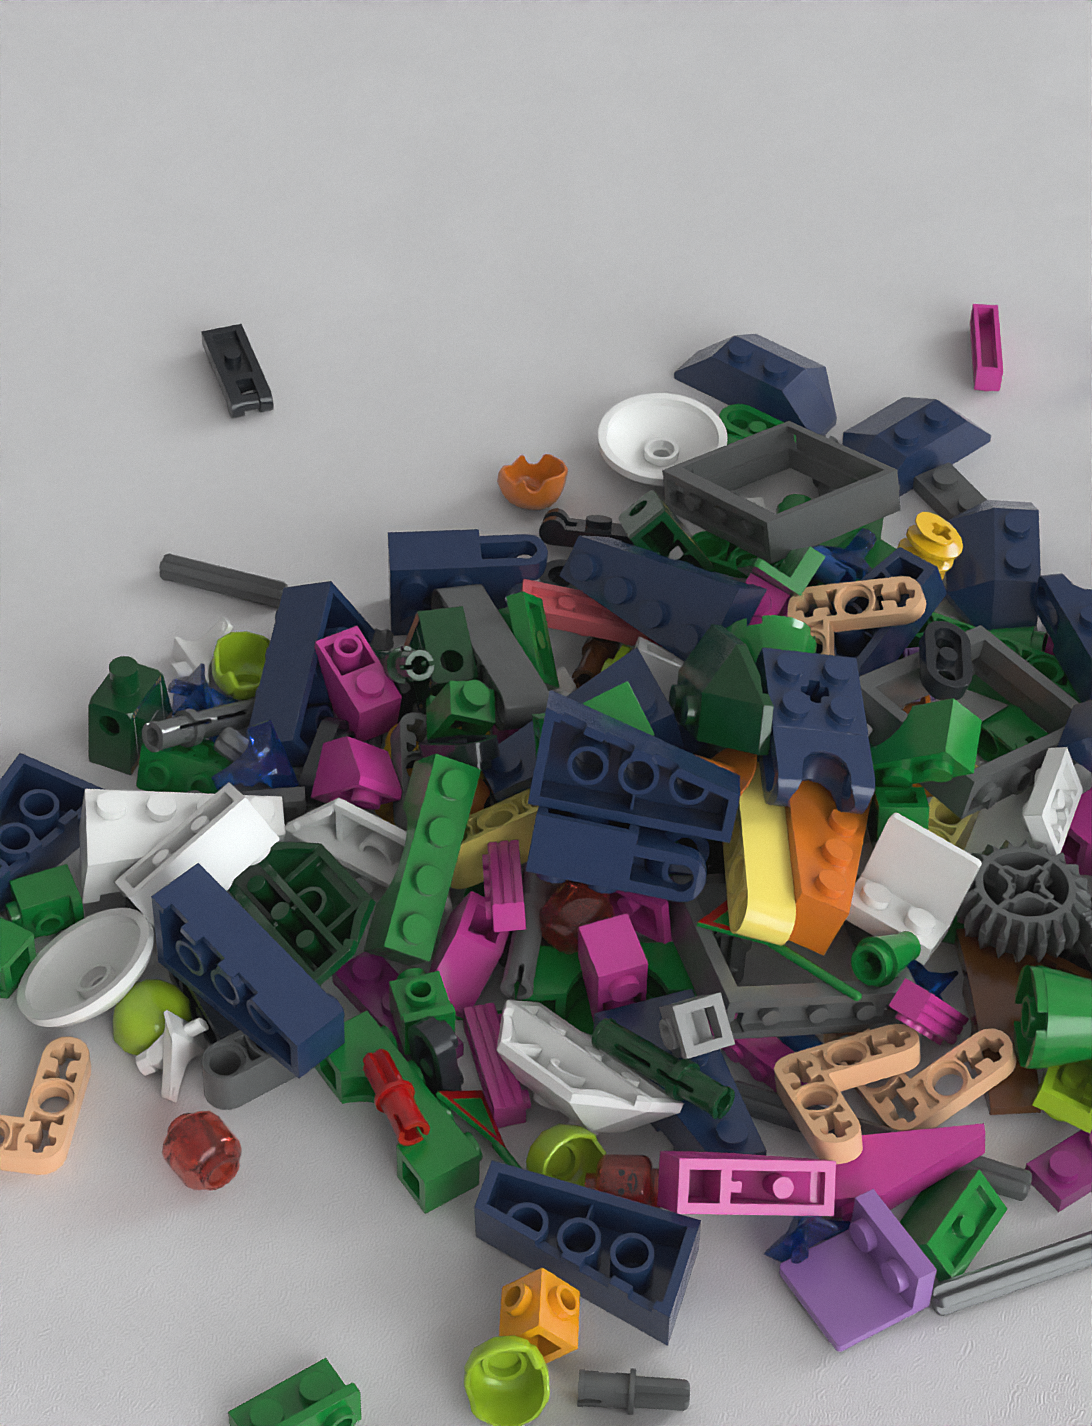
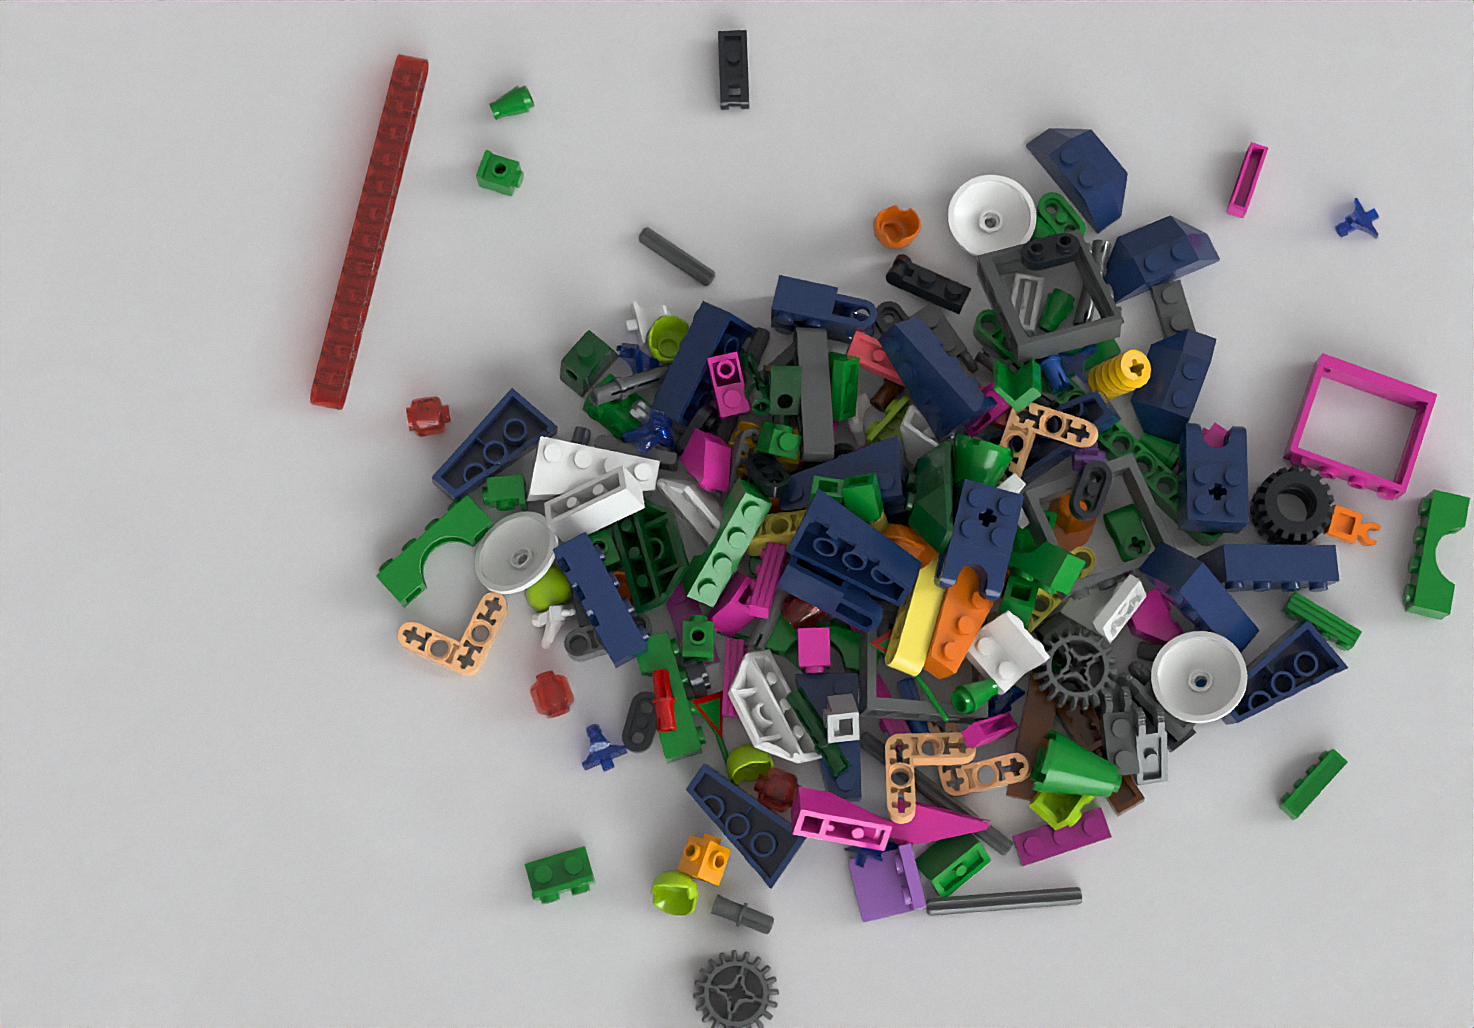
camera: 20 degrees right, 30 degrees up
dark green torso [618,490,715,571] -> none
none -> clear blue piece [582,724,628,772]
none -> black plate [622,691,657,753]
none -> black plate [1021,233,1080,271]

